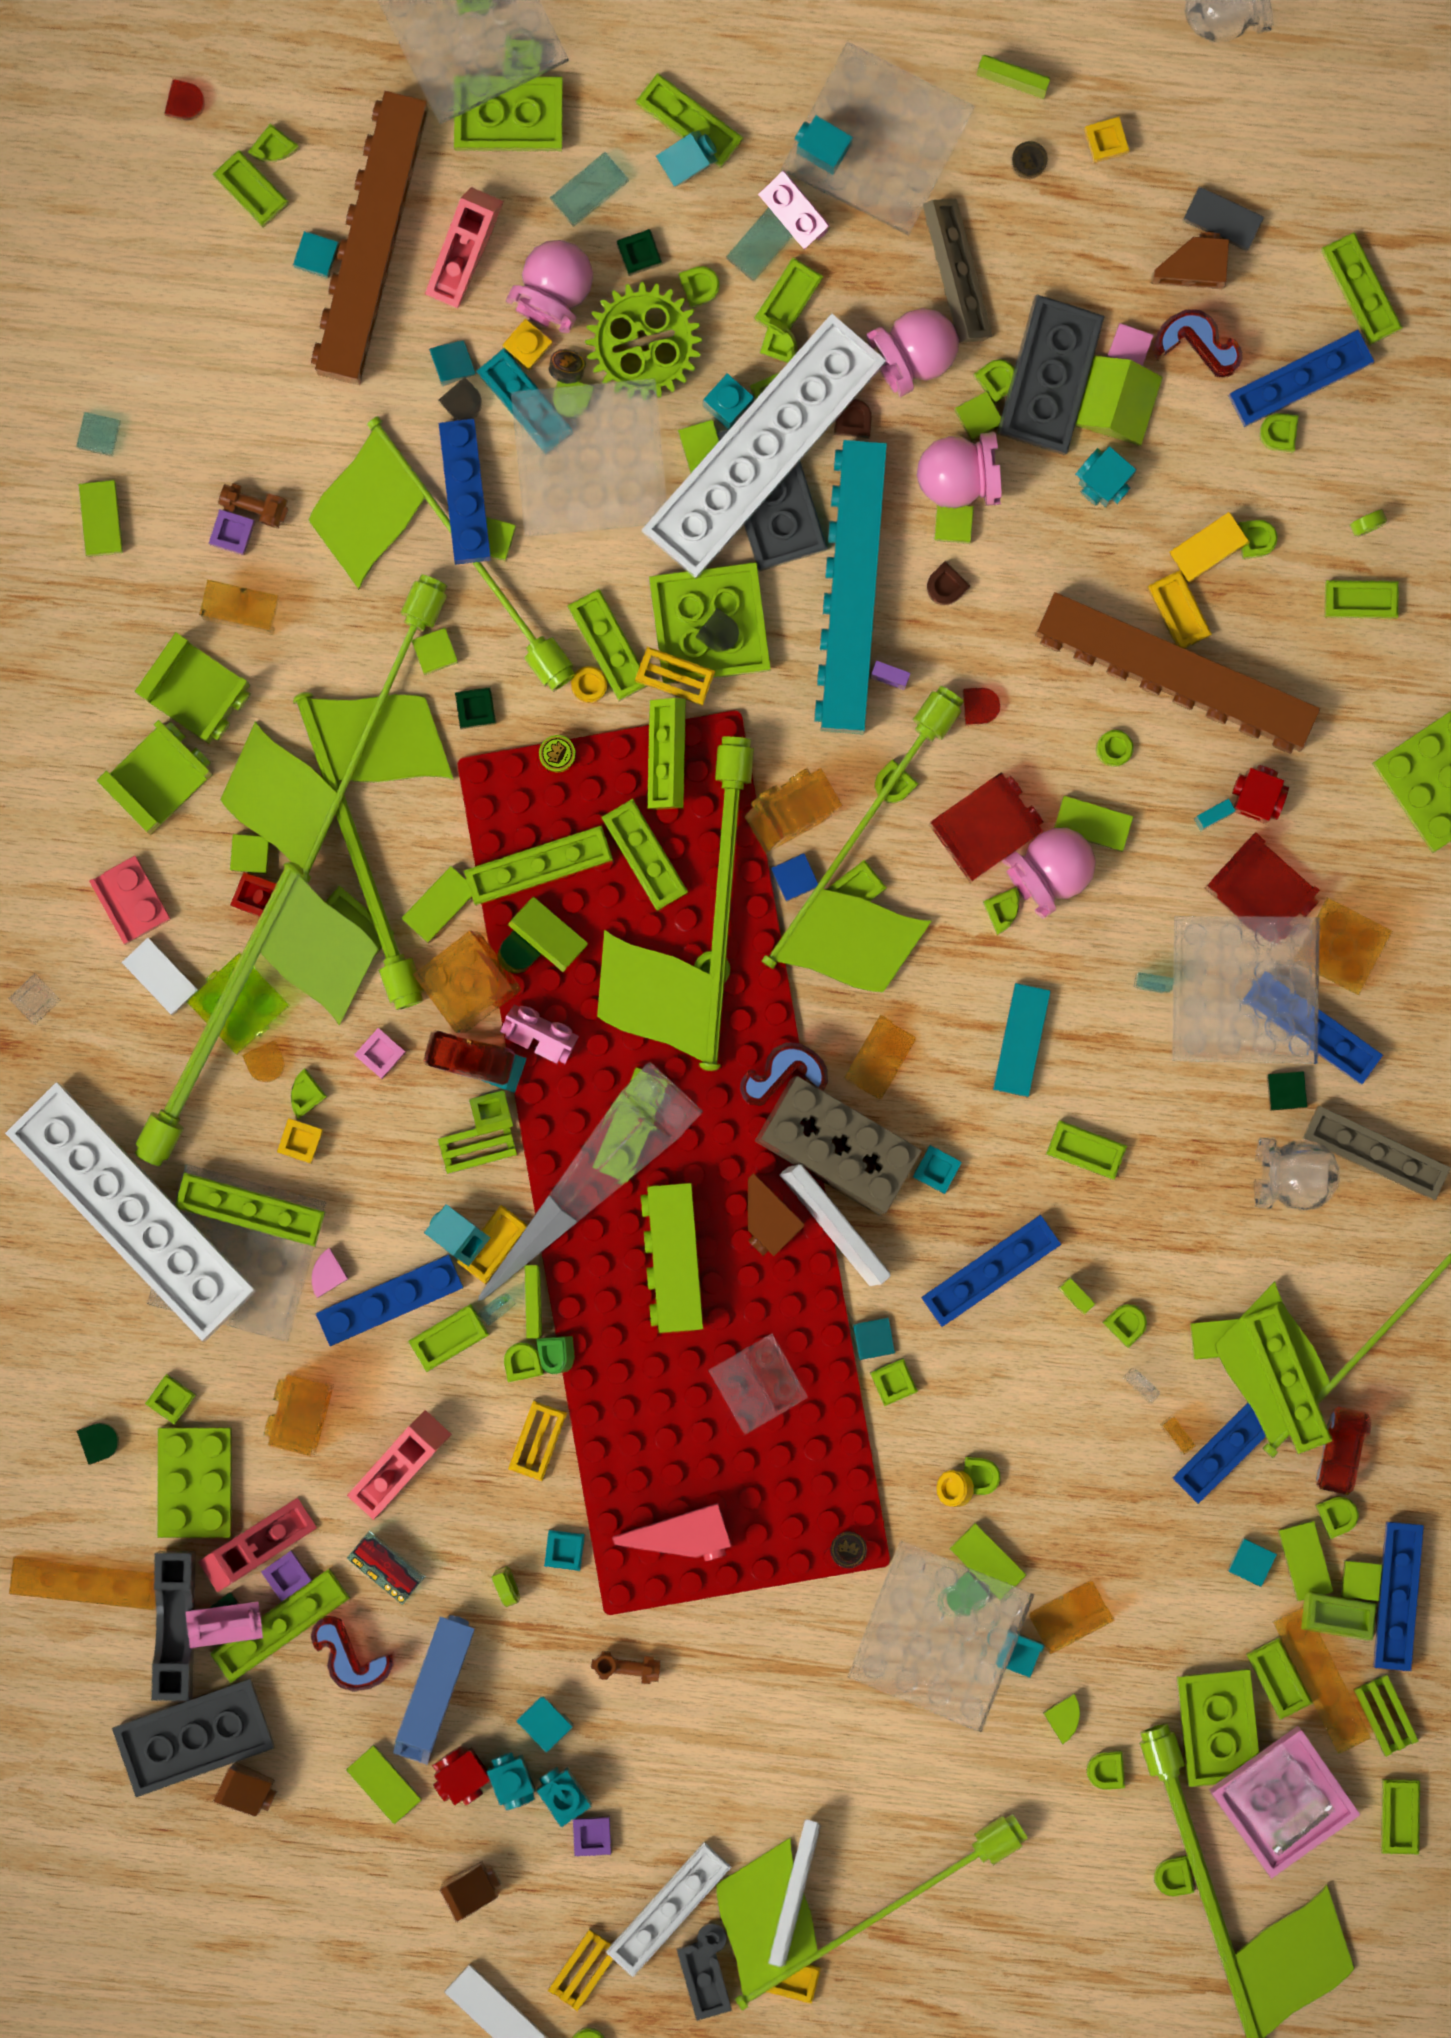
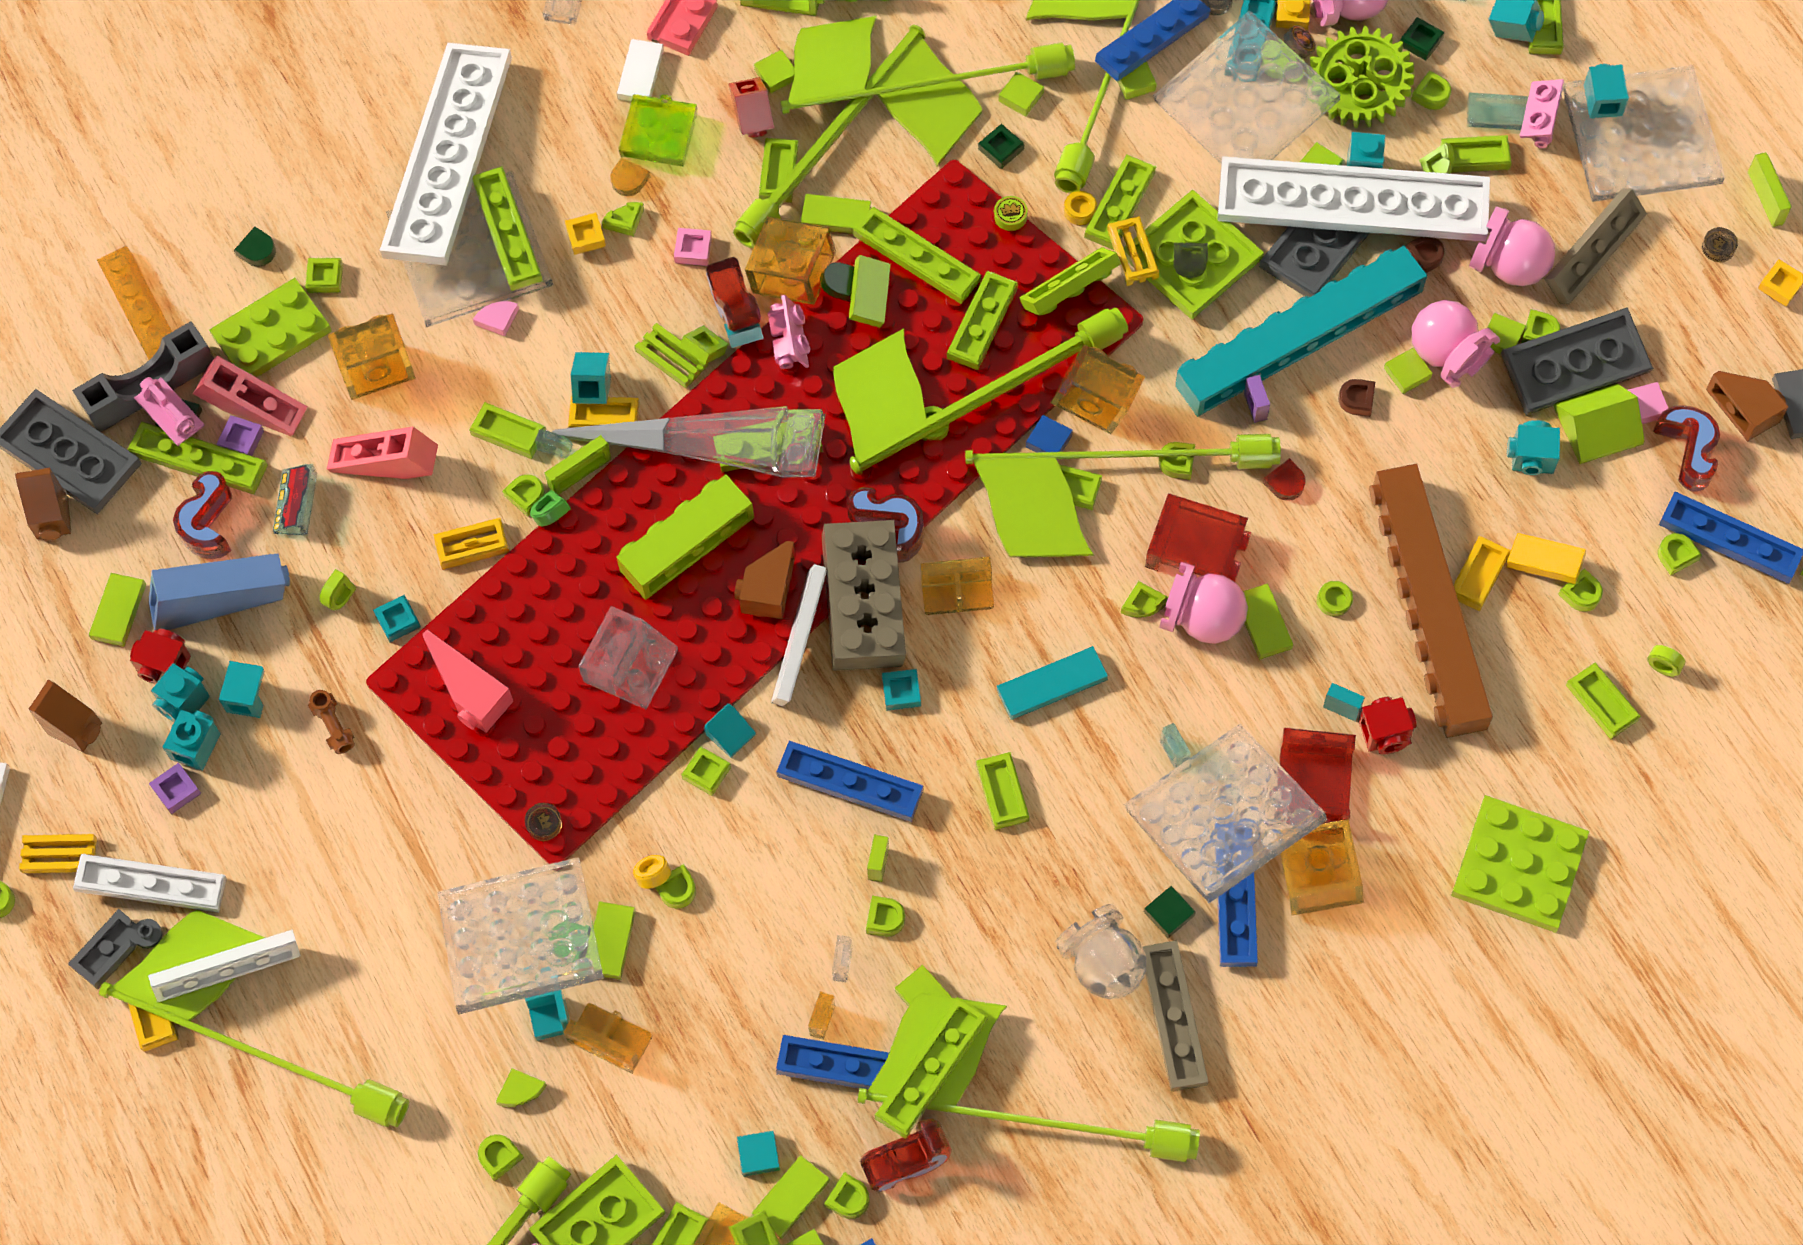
camera: 60 degrees right, 20 degrees down
lime flag [135,862,378,1166] -> none
blue plate [315,1255,464,1347] -> none

